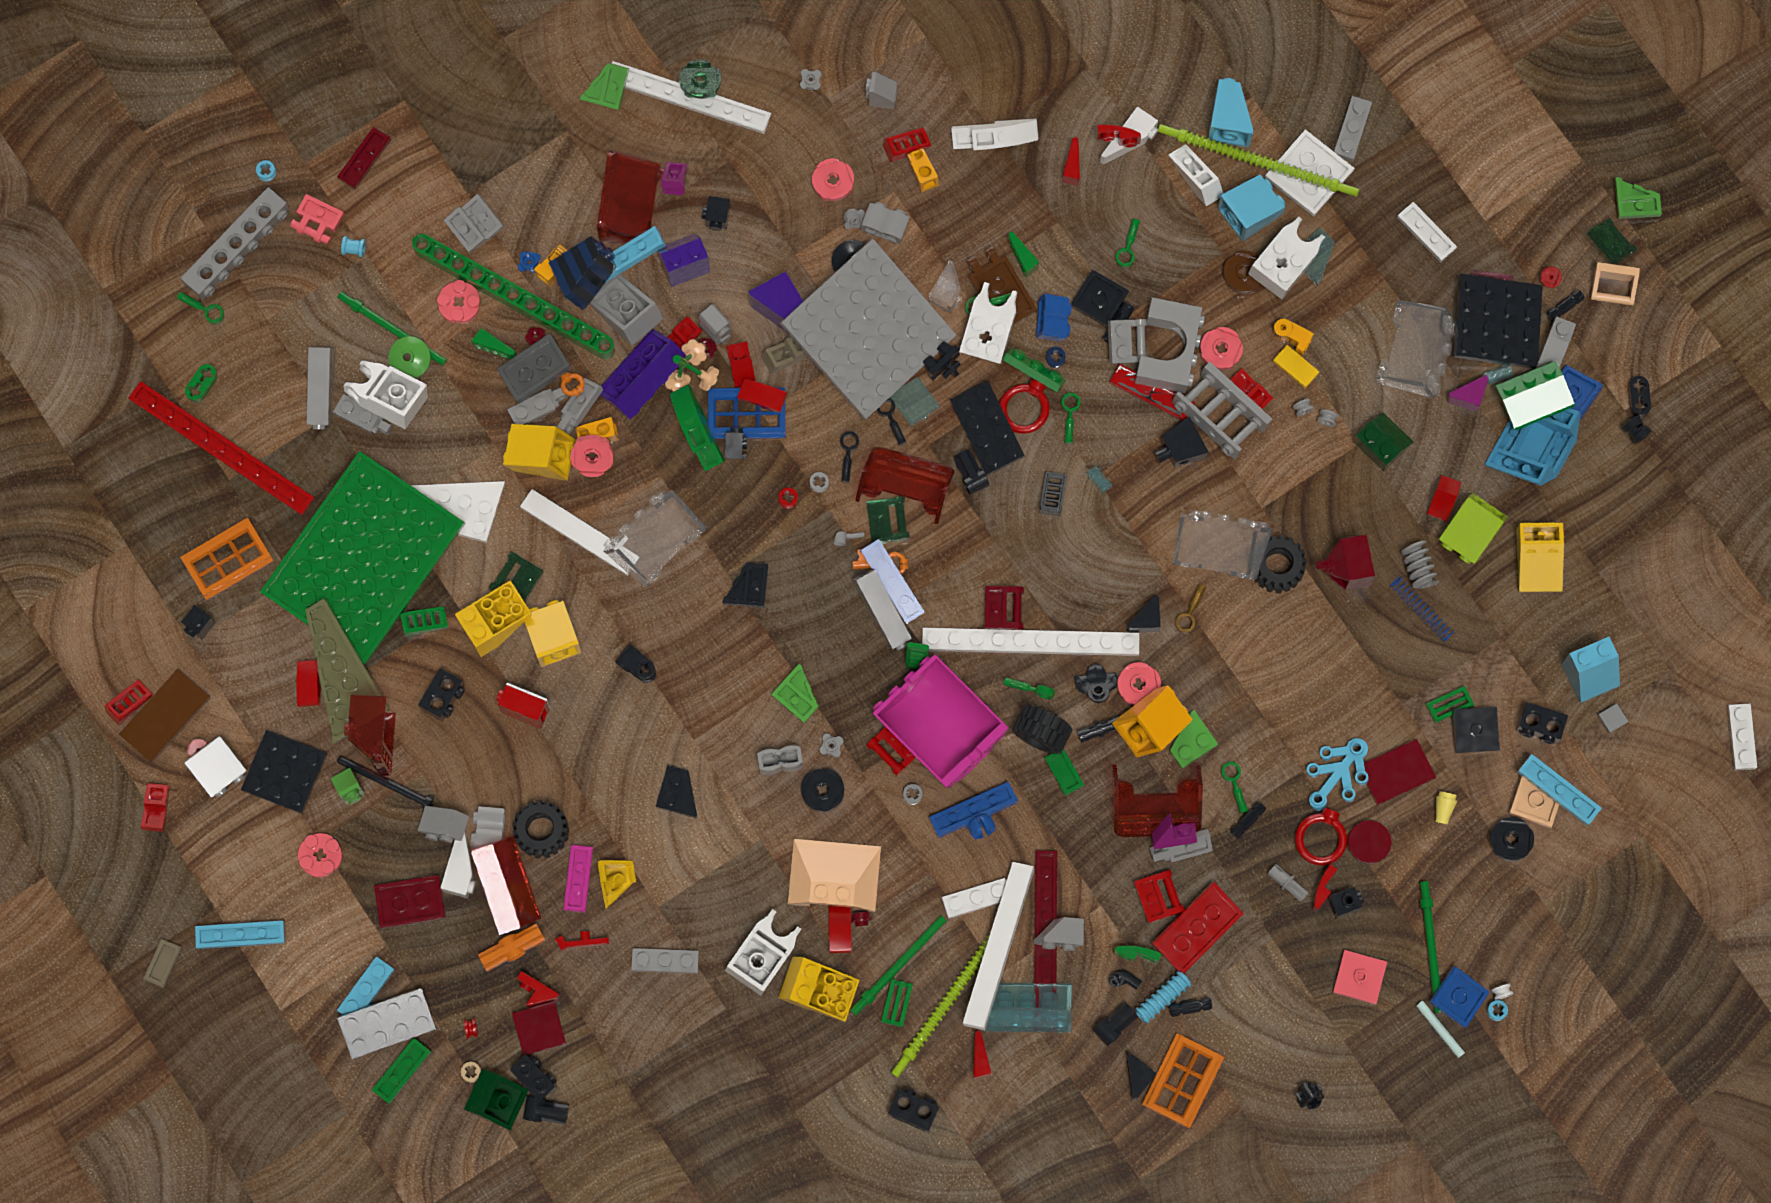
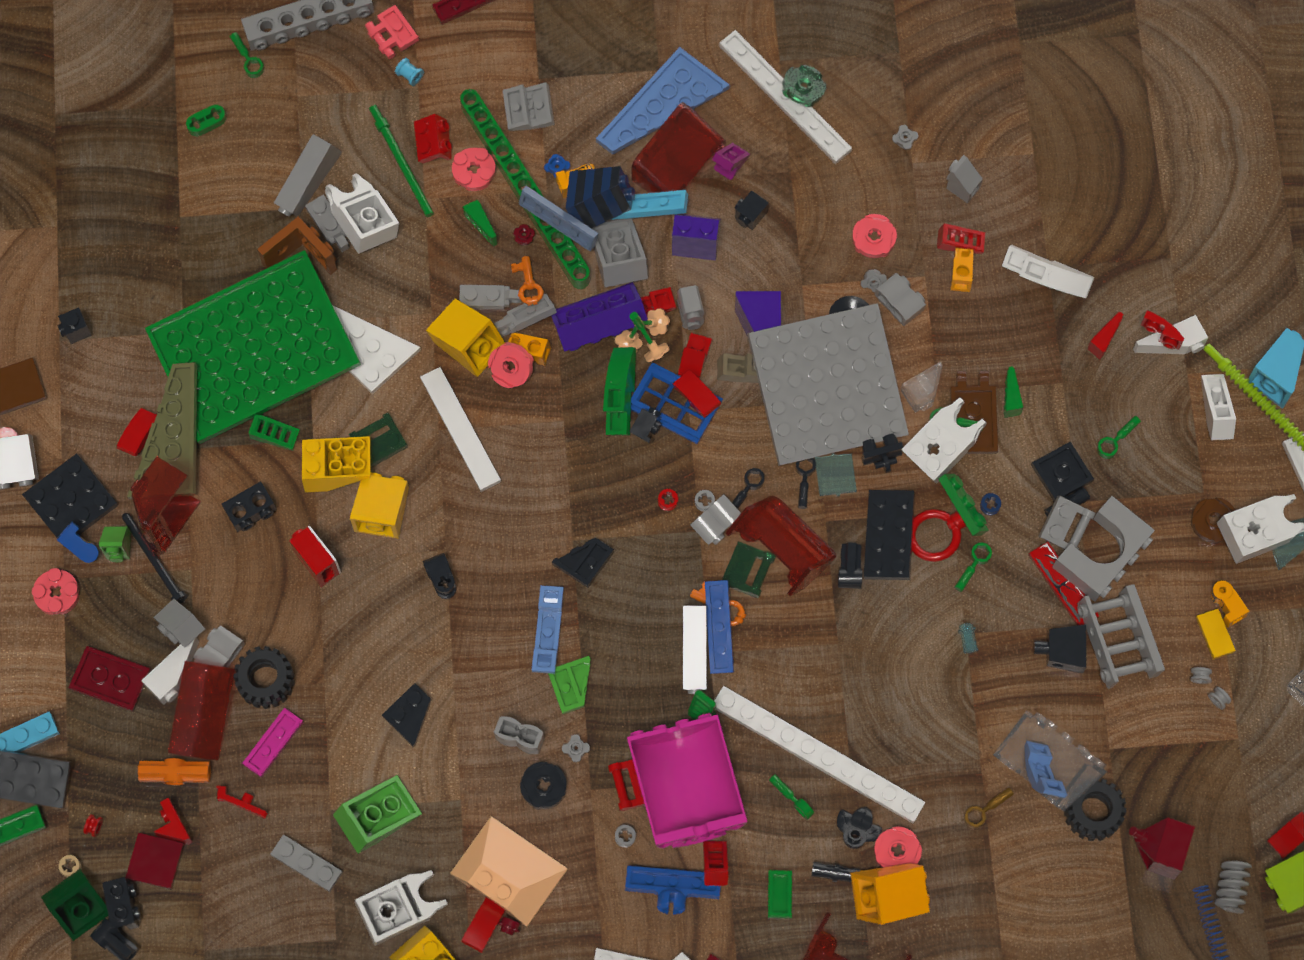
camera: 30 degrees right, 5 degrees down
red plate [128,381,315,516] -> none
orange piece [180,518,274,601] -> none
bright green dish [388,336,431,378] -> none
dark grey plate [497,334,572,404] -> none
bright green wing [580,63,630,110] -> none
yellow slope [597,860,636,909] -> none
clear windscreen [603,490,707,588] -> none
dark red plate [698,338,717,359] -> none
light grey hand [834,531,864,546] -> none
dark red plate [985,586,1024,630] -> none
black tyre [1012,705,1073,754] -> none
blue brick [1036,294,1072,342] -> none
black slope [1039,471,1067,517] -> none
black slope [1126,595,1161,633] -> none
bright green wing [1170,710,1218,769] -> none
coral plate [1200,327,1243,370] -> none
medium azure slope [1218,175,1285,242] -> none
red slope [1230,368,1273,409] -> none
dark green slope [1353,412,1414,472] -> none
none -> blue leg [57,521,98,563]
none -> dark orange bracket [257,216,337,275]
none -> bright green slope [333,775,422,854]
none -> red bracket [414,114,452,164]
none -> sand blue tile [519,186,598,251]
none -> medium blue slope [532,585,563,674]
none -> medium blue wing [596,47,730,155]
none -> light grey brick [690,494,742,545]
none -> red slope [703,841,728,886]
none -> medium blue slope [1025,741,1067,798]

